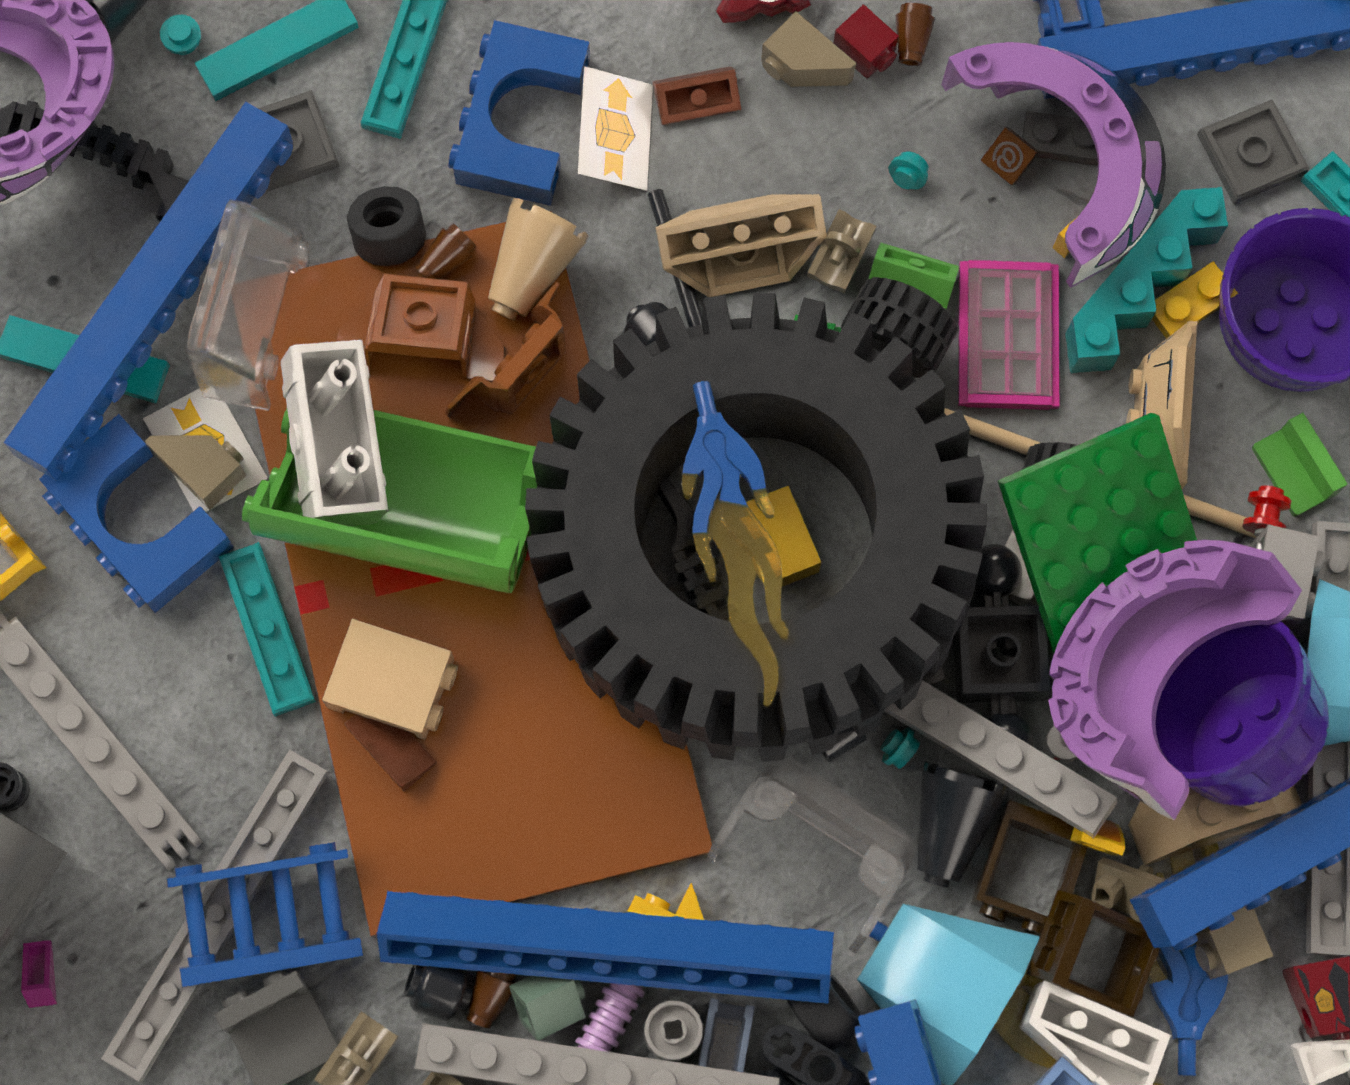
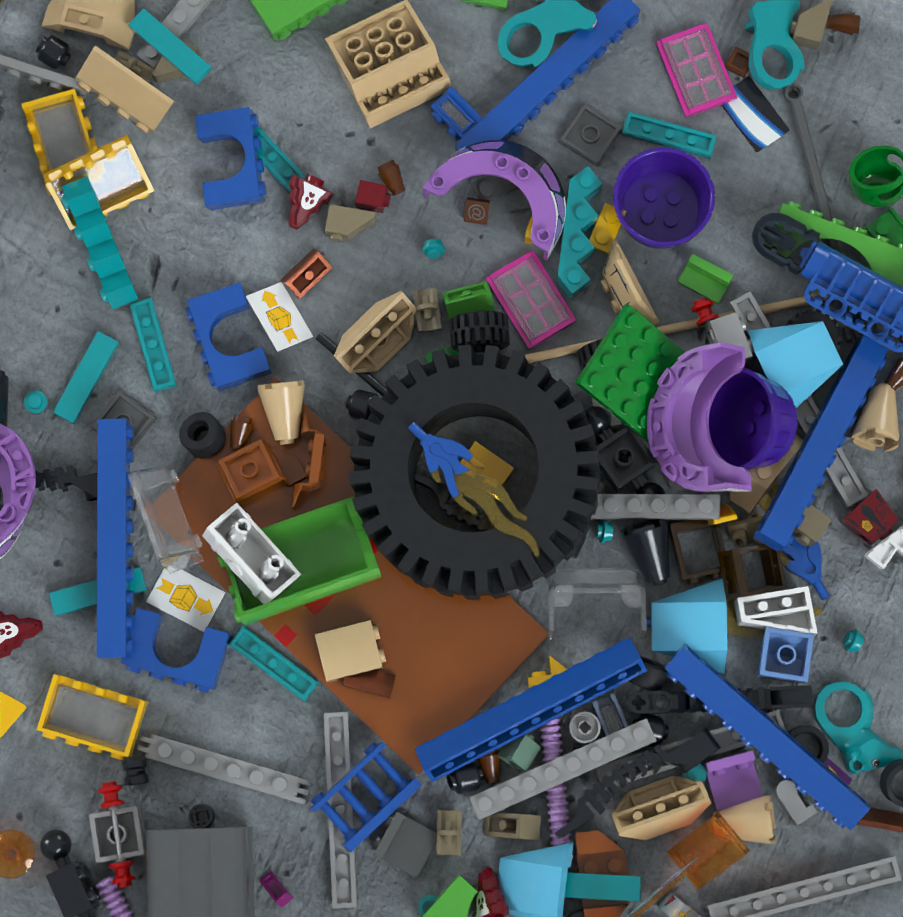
camera: 25 degrees left, 5 degrees up
dark tan slope [144,435,247,510] -> none

